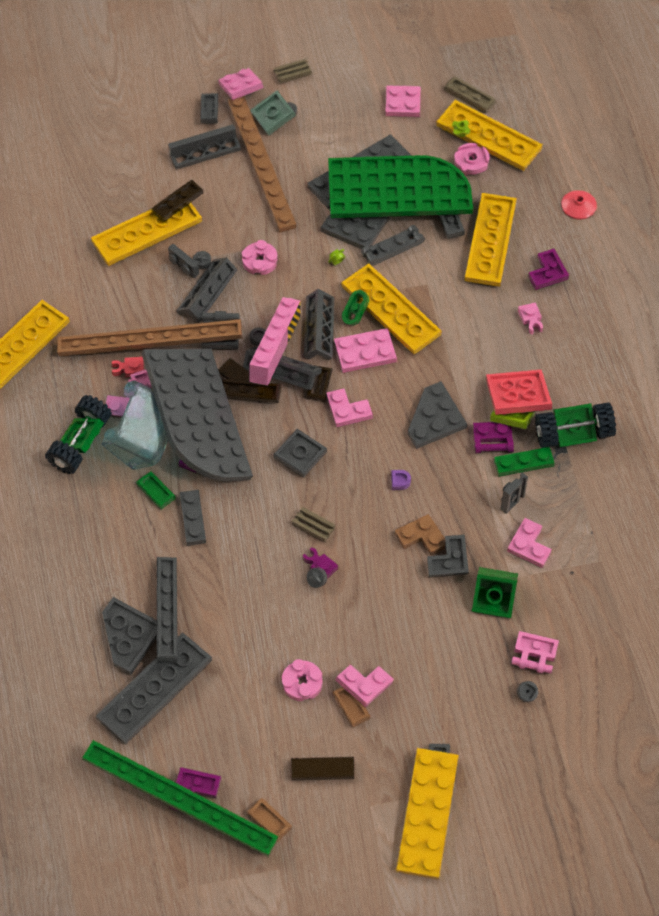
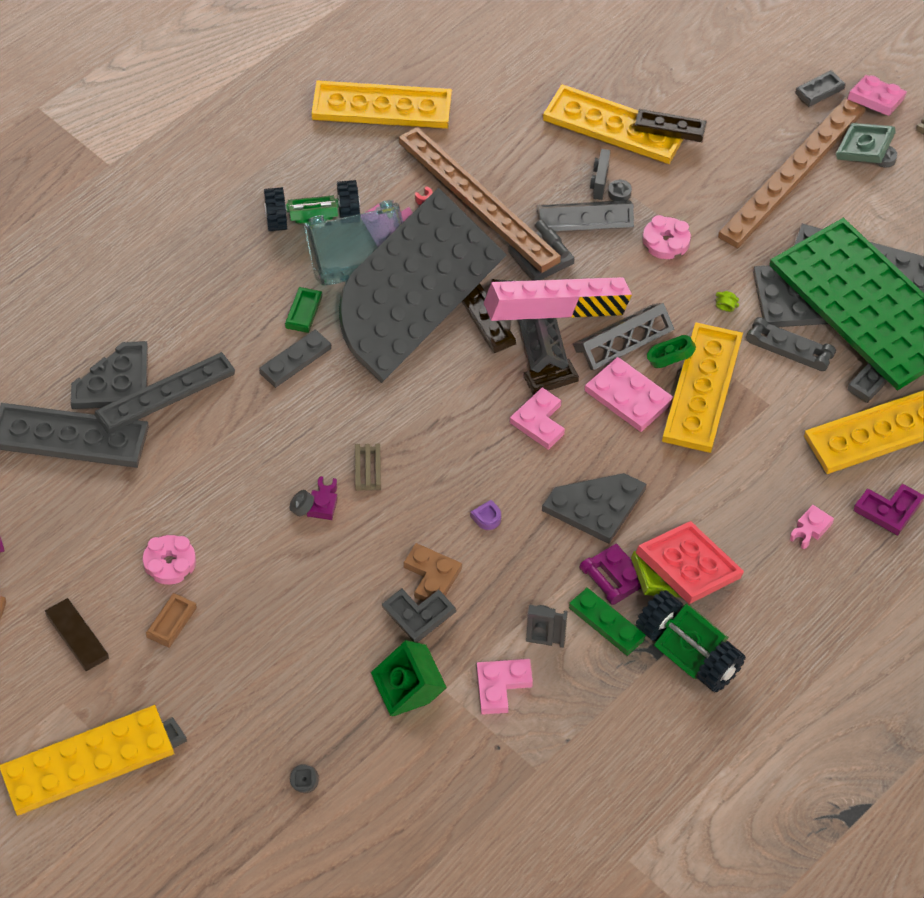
camera: 55 degrees right, 5 degrees down
dark grey fence [168,124,241,170] -> none
dark grey plate [273,429,327,478] -> none
bright pink plate [336,665,394,707] -> none
bright pink plate [511,631,559,674] -> none

